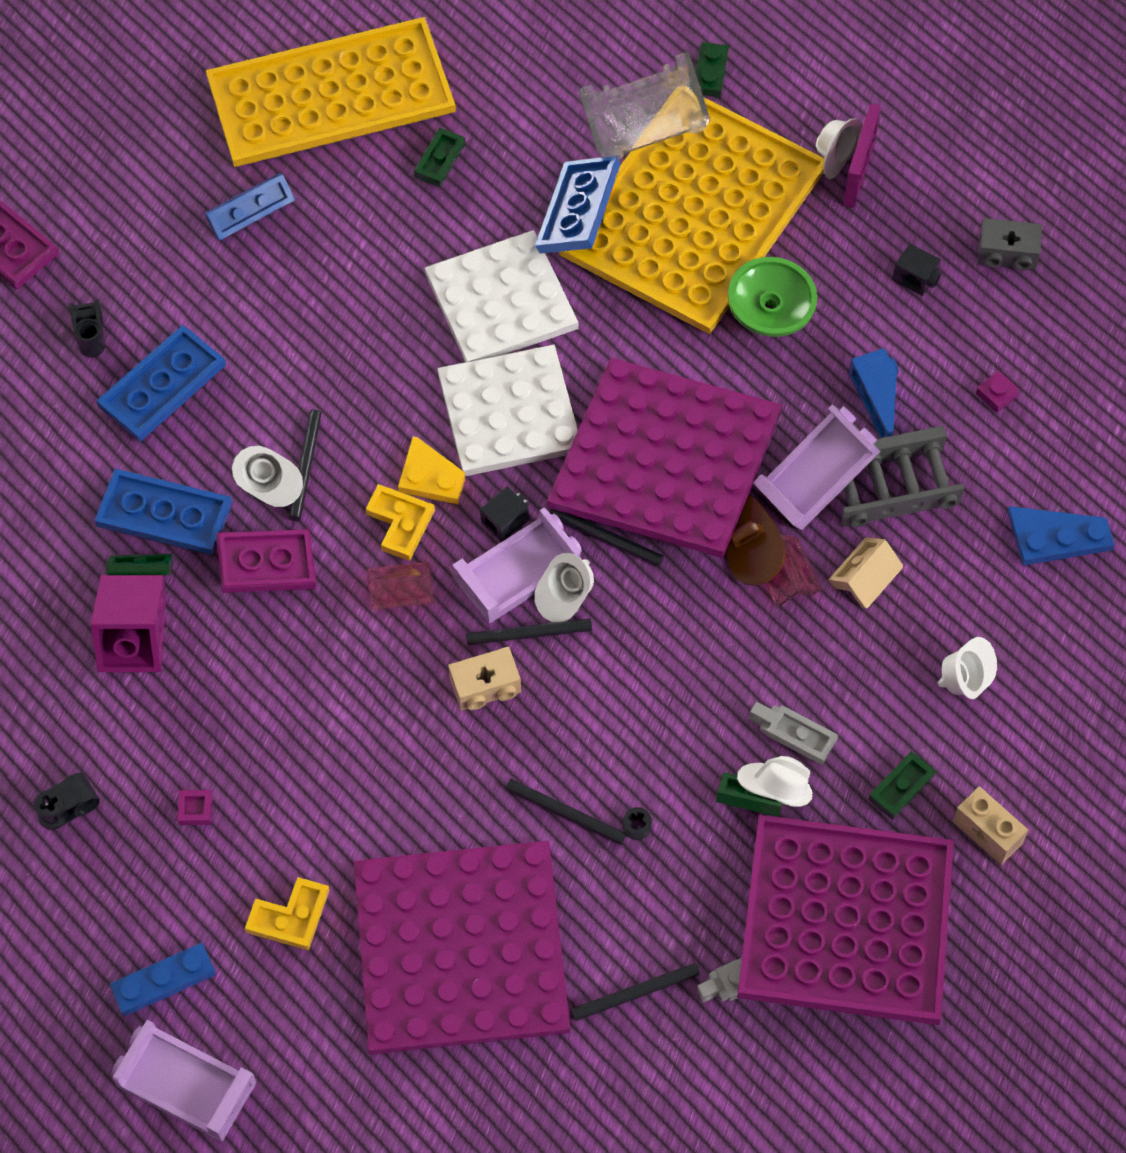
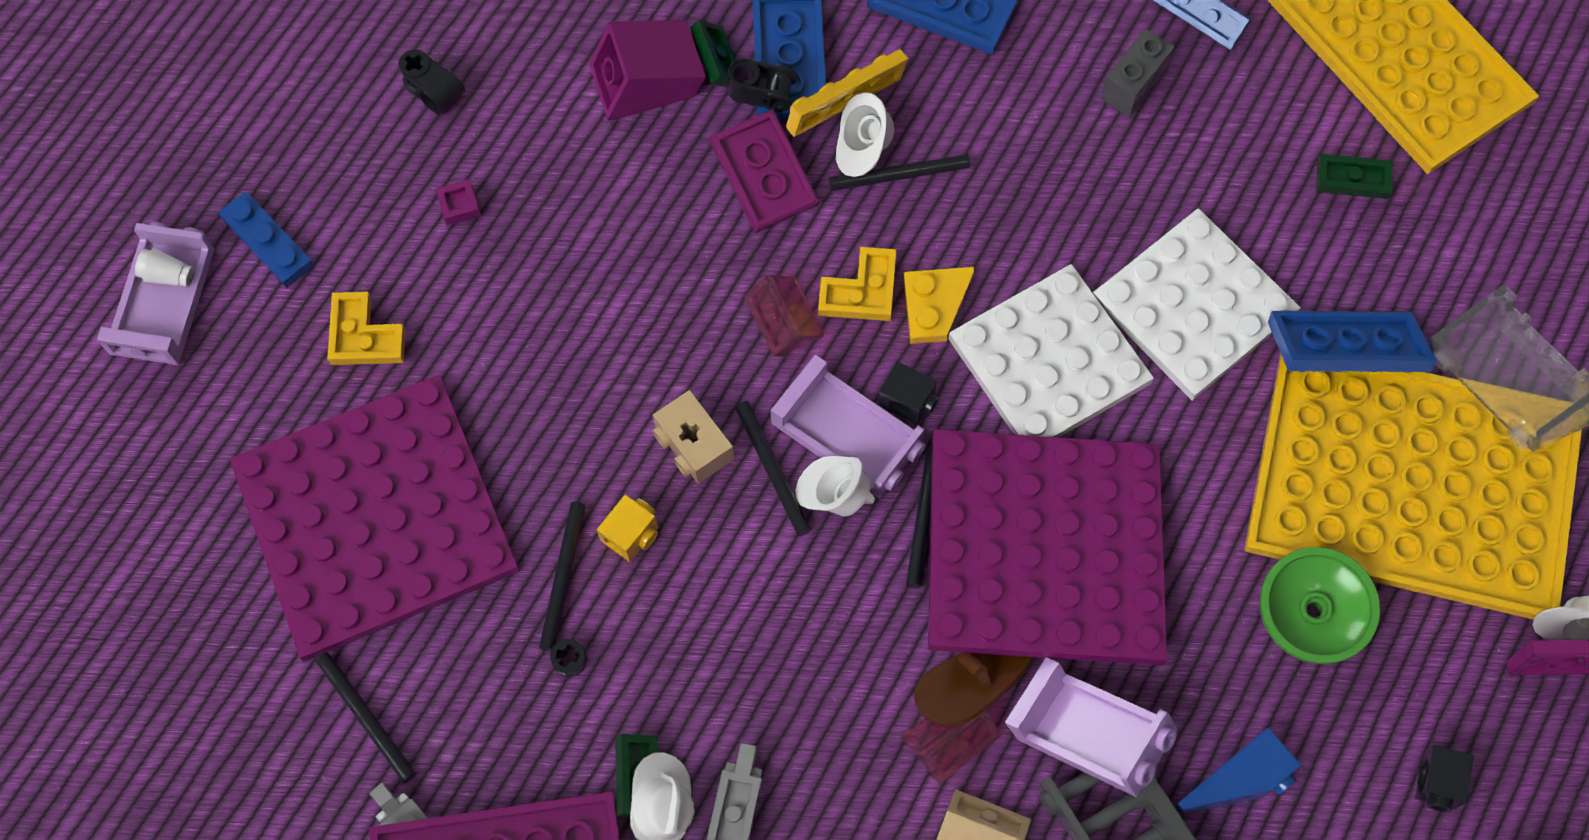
camera: 75 degrees right, 5 degrees up
none -> white cone [135,248,194,287]
none -> yellow brick [596,495,658,562]
none -> black piece [728,58,797,112]
none -> yellow plate [786,49,909,137]
none -> dark grey brick [1101,29,1175,117]

